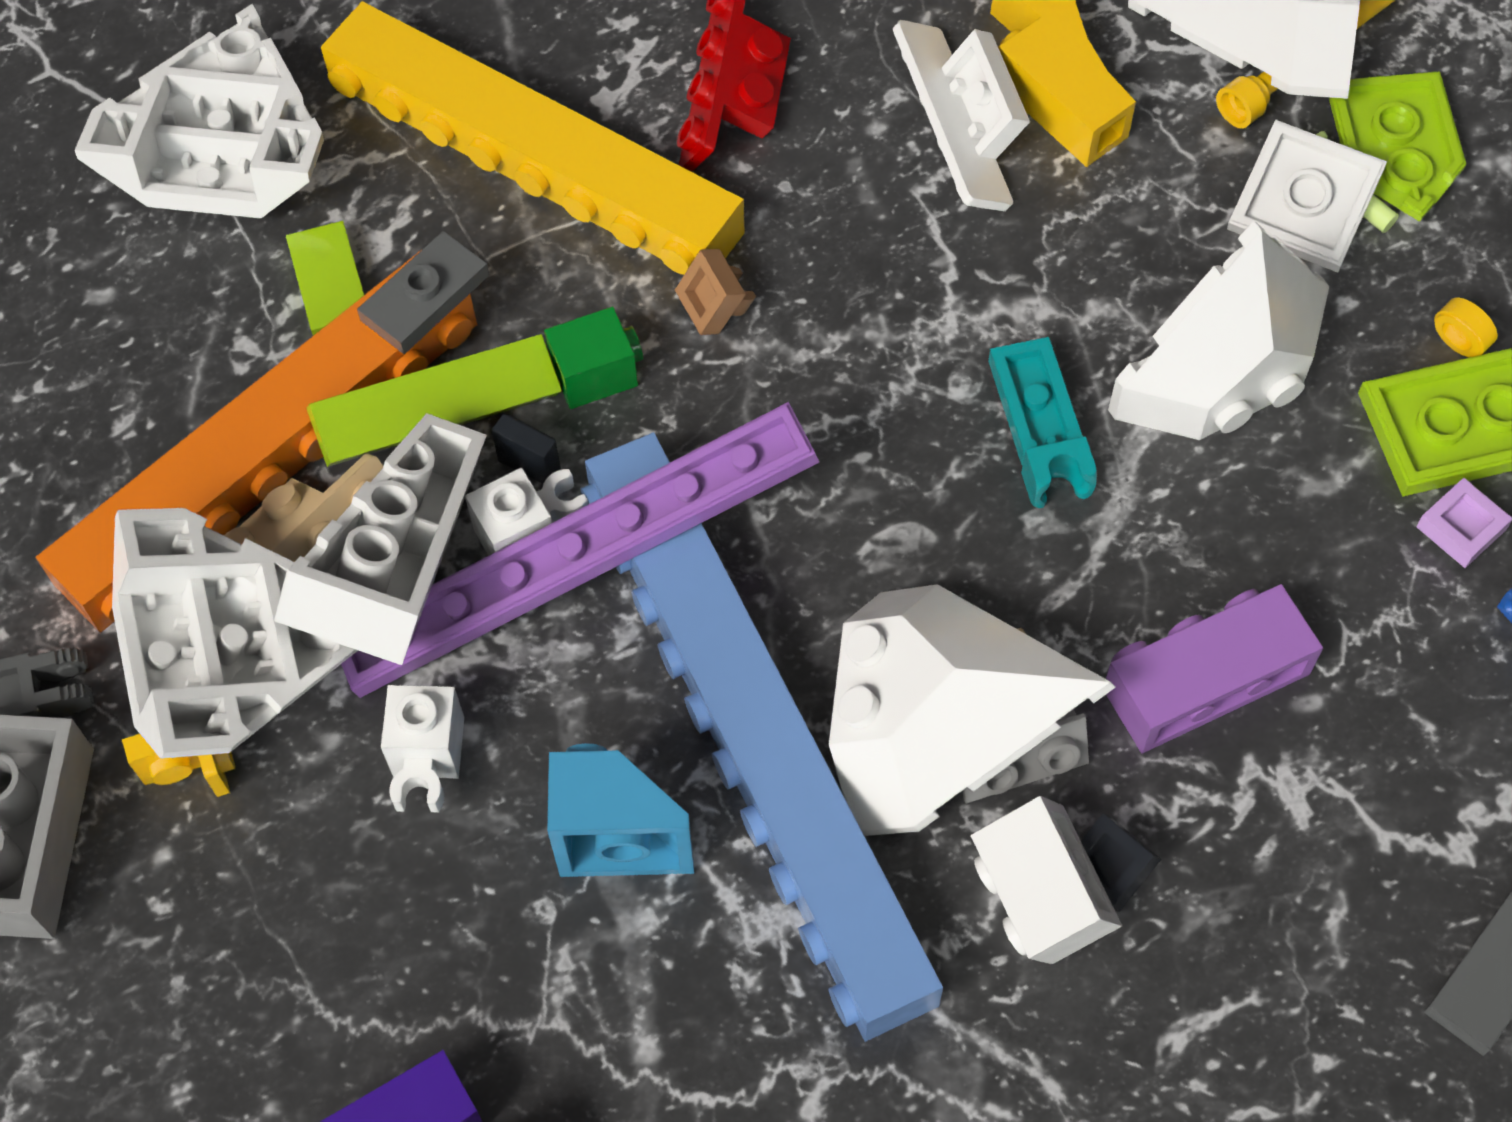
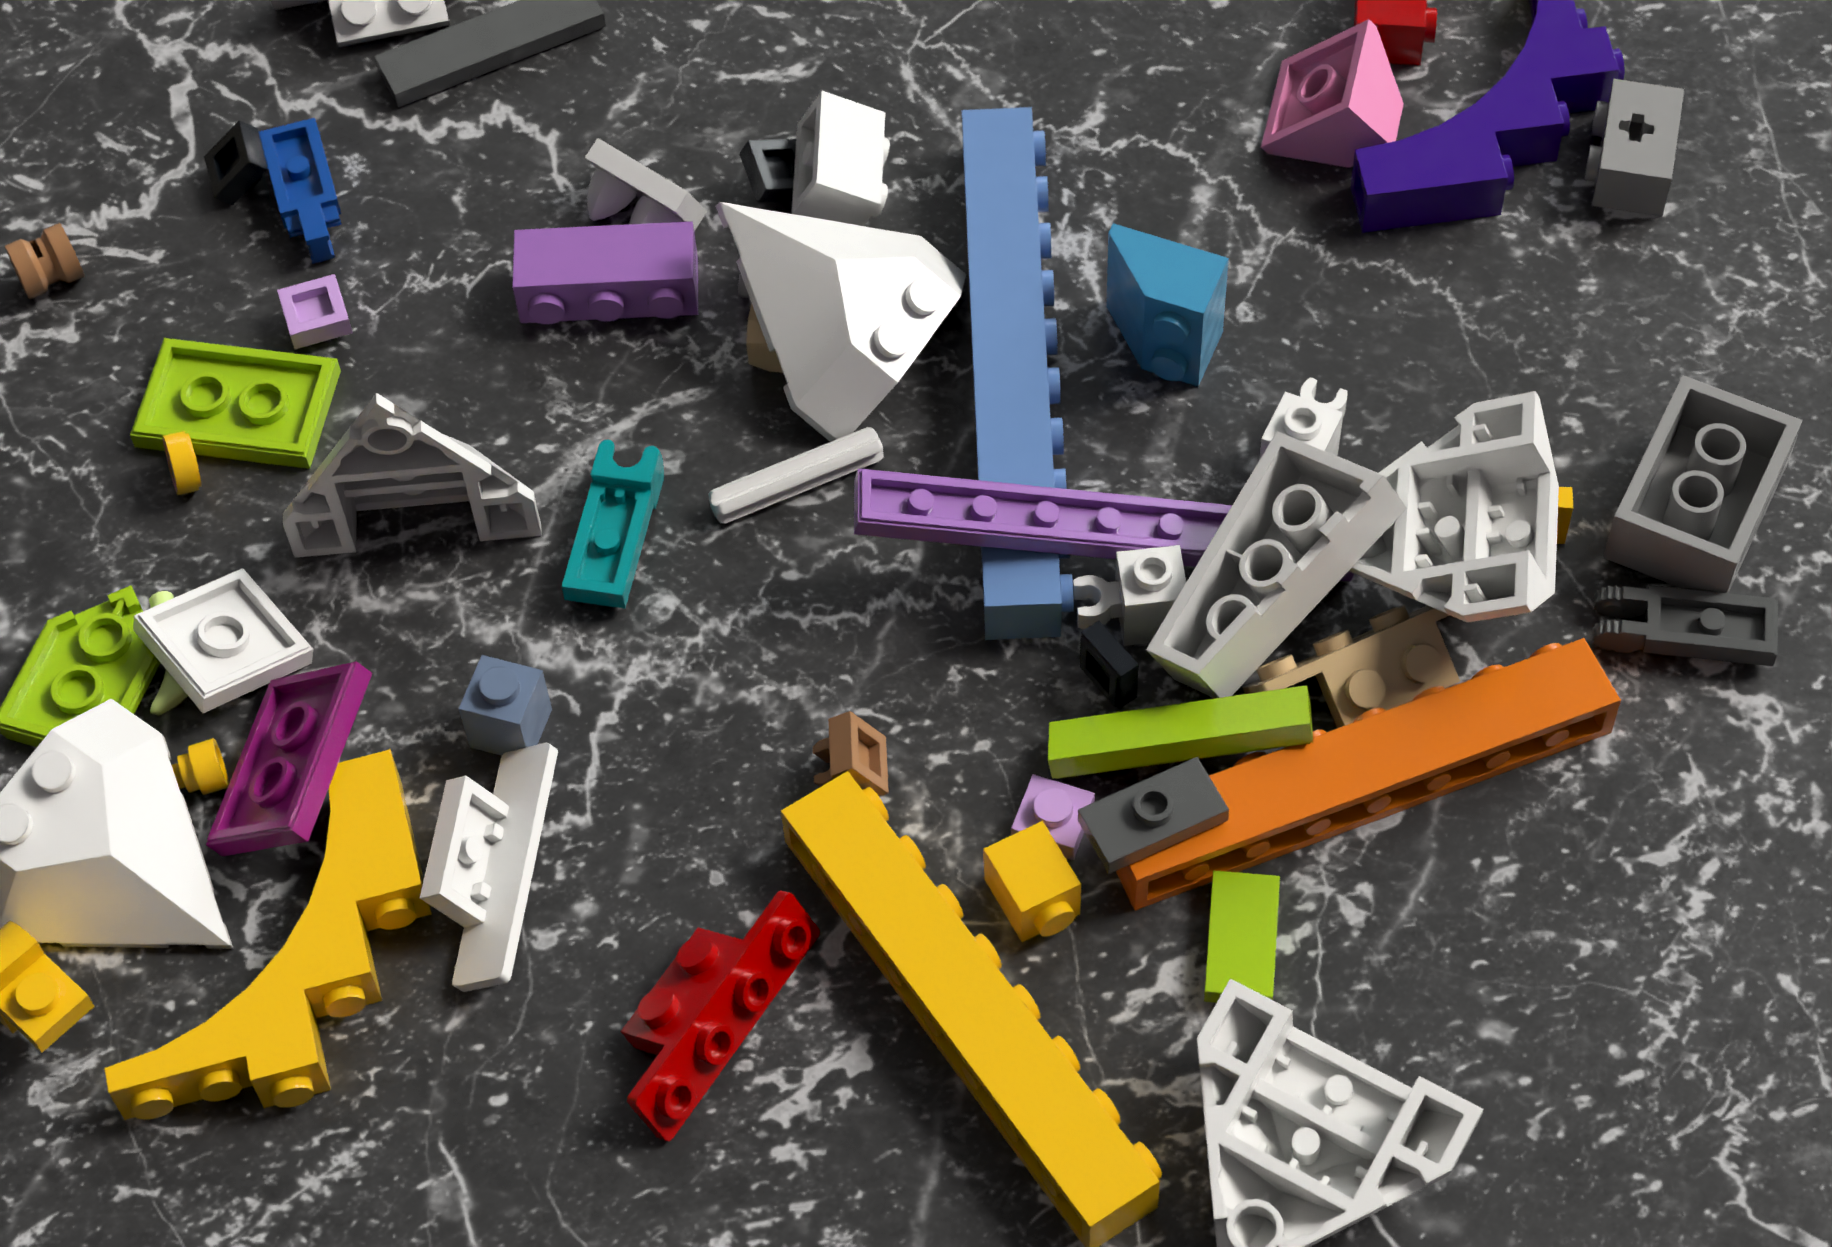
camera: 155 degrees left, 5 degrees down
green brick [544,306,643,410] -> none
none -> magenta tile [206,661,372,856]
none -> sand blue brick [459,655,552,756]
none -> white tile [585,138,707,231]
none -> white axle [708,427,884,524]
none -> yellow brick [983,821,1081,942]
none -> lavender plate [1011,774,1095,860]

